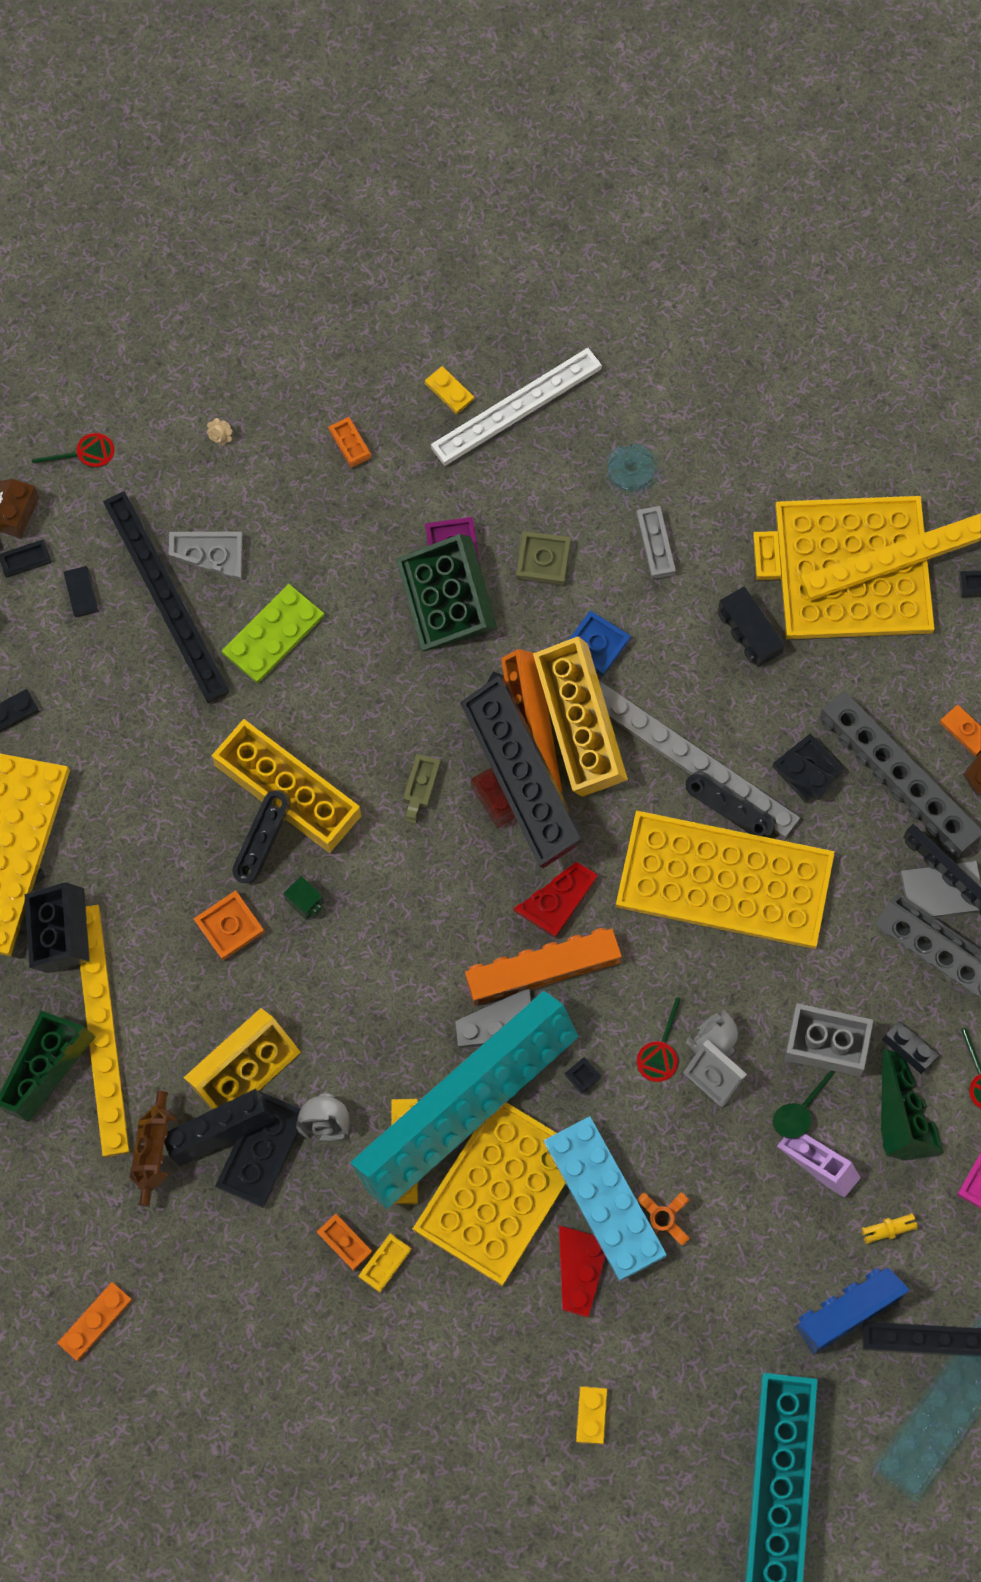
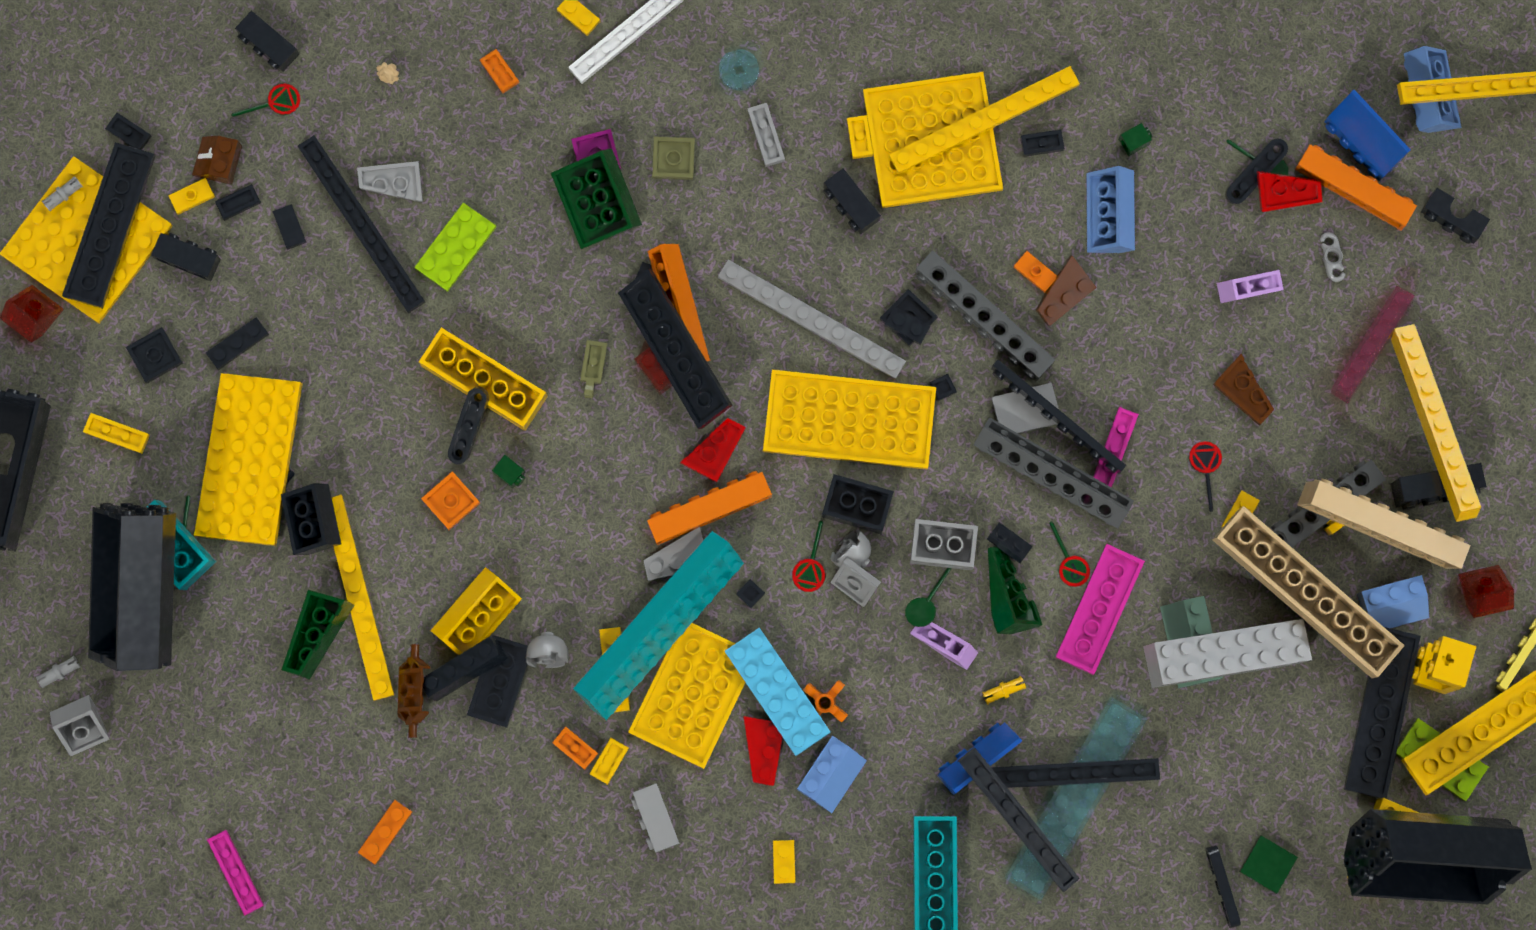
camera: 10 degrees left, 10 degrees up
yellow brick [533,637,628,797] -> none
blue plate [568,610,631,677] -> none
black plate [685,771,775,837] -> none
none -> black brick [235,10,299,72]
none -> light grey brick [631,783,680,853]
none -> medium blue slope [797,736,867,813]
none -> black brick [822,474,894,535]
none -> black tile [929,374,957,401]
none -> black plate [958,747,1080,892]

